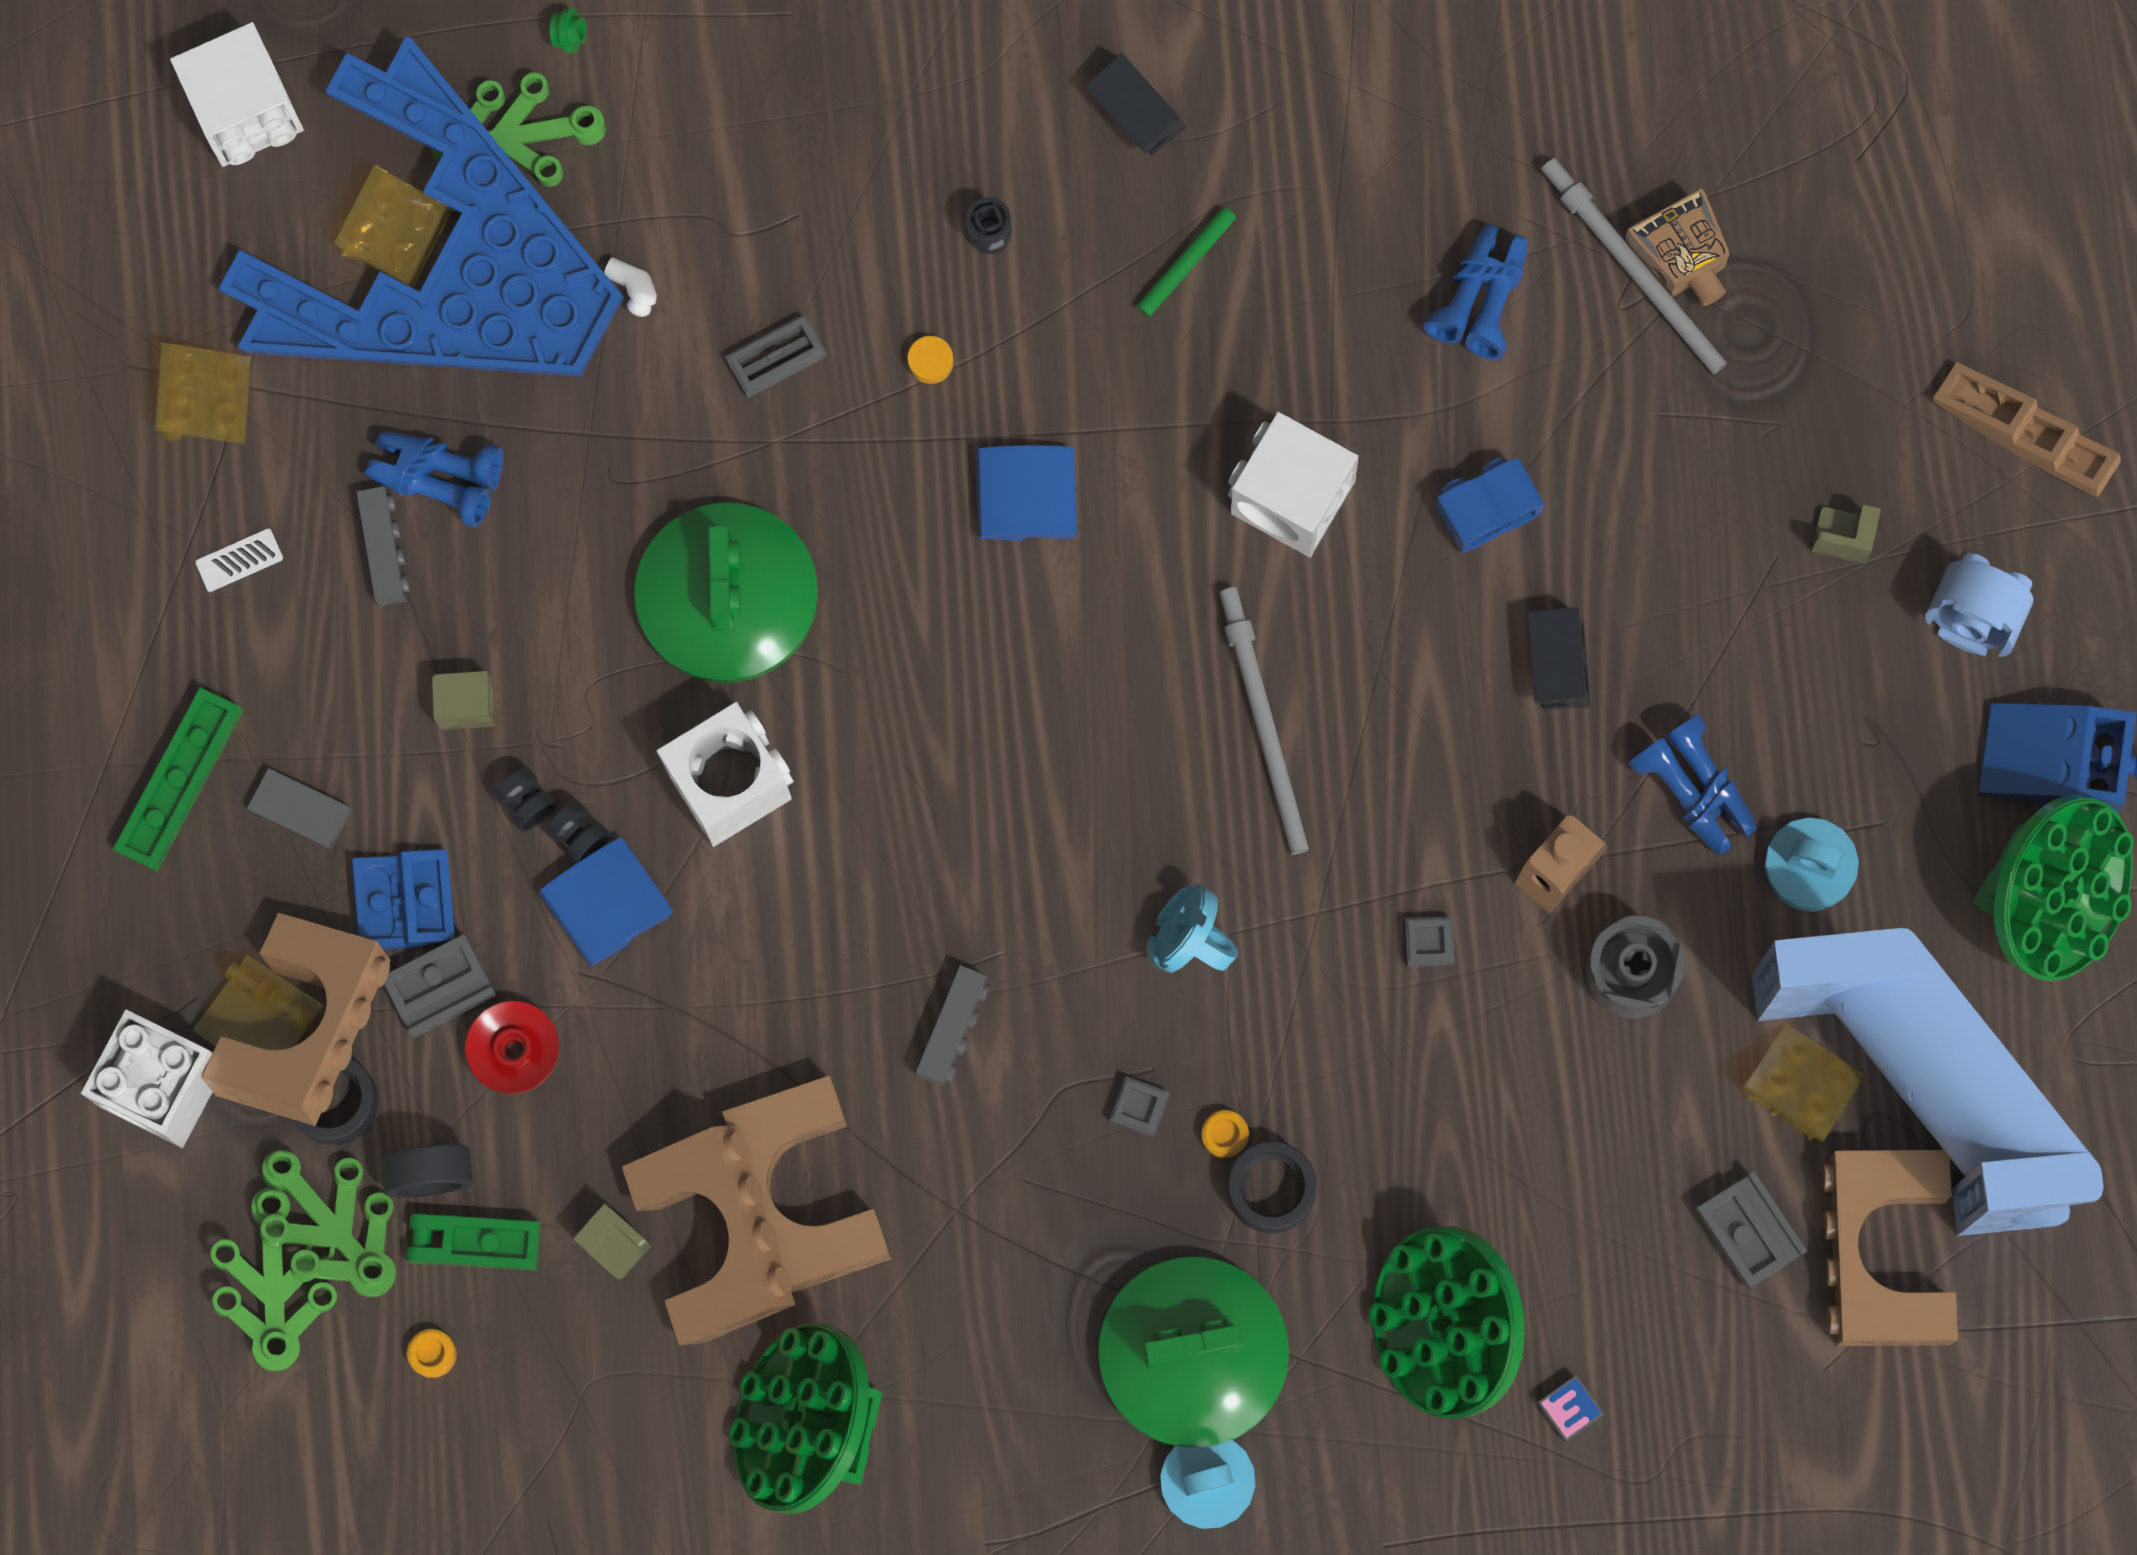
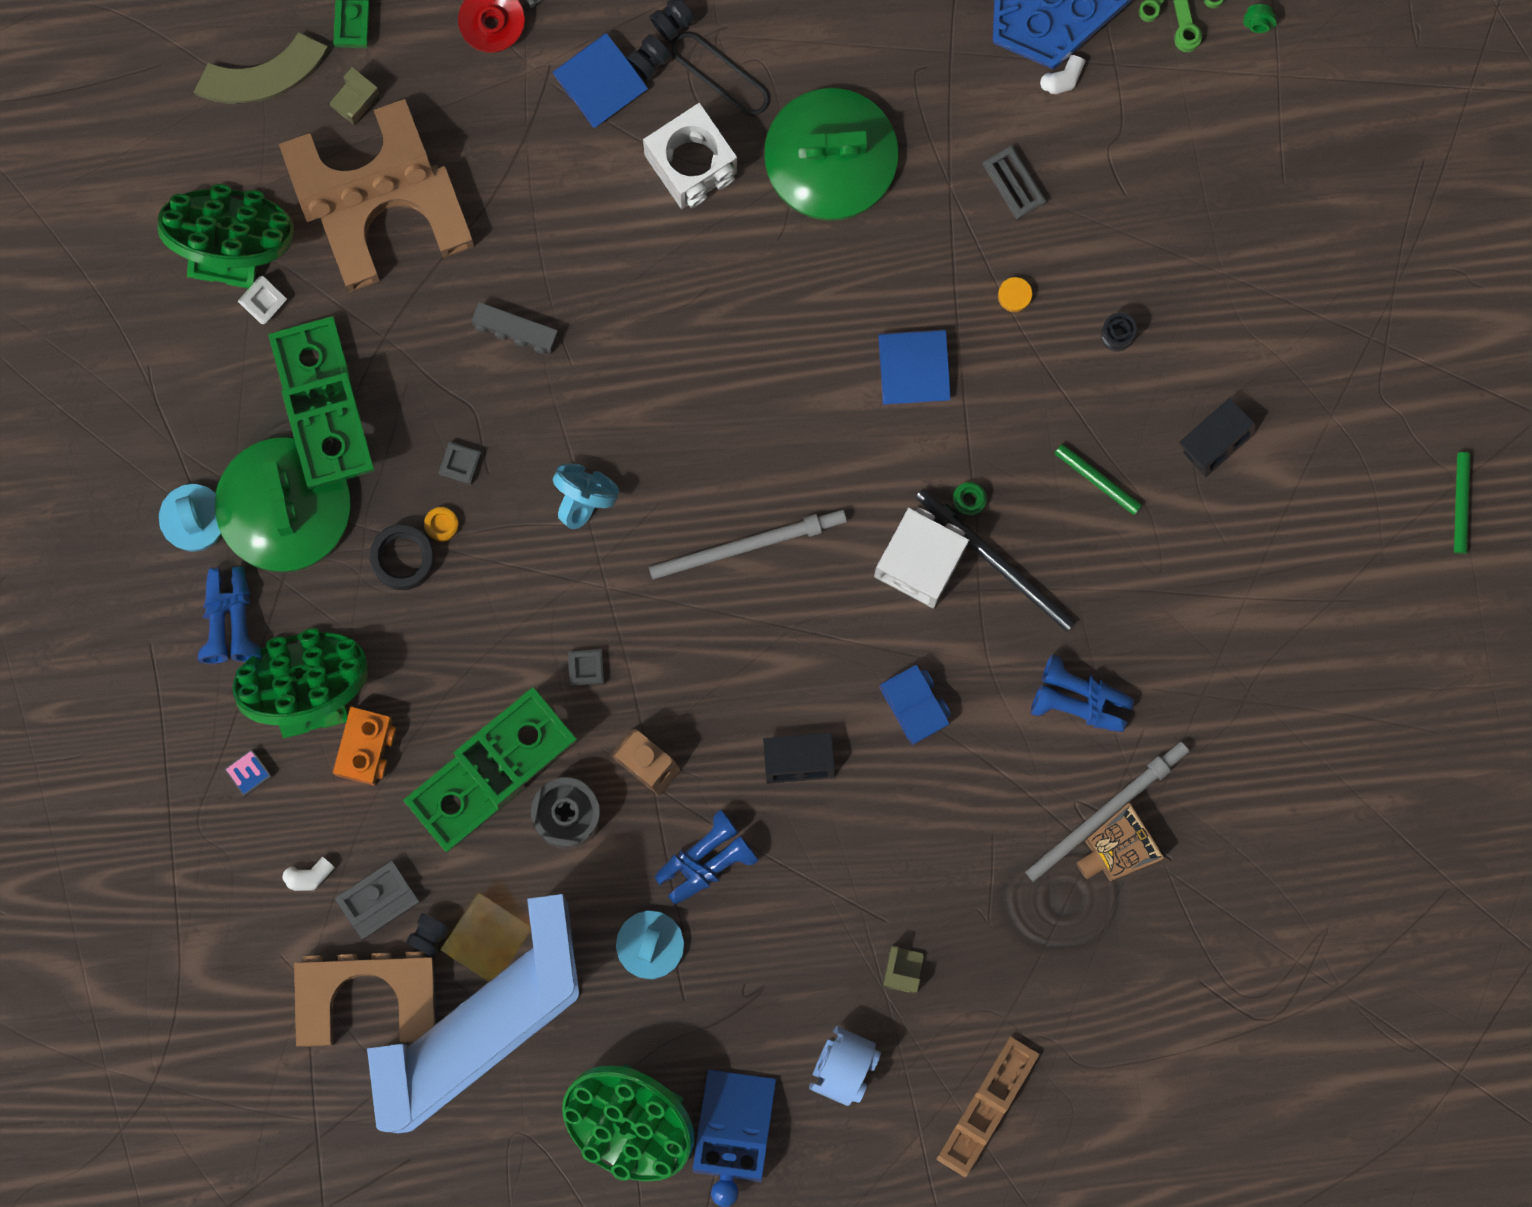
camera: 80 degrees right, 5 degrees up
none -> olive tile [194,33,329,104]
none -> blue piece [197,566,262,664]
none -> white plate [238,276,287,324]
none -> green bracket [268,316,375,490]
none -> white arm [283,856,335,891]
none -> orange brick [333,707,396,786]
none -> green bracket [403,687,577,853]
none -> black wheel [405,913,452,959]
none -> black piece [672,32,769,115]
none -> black bar [915,488,1076,632]
none -> green plate [953,482,987,516]

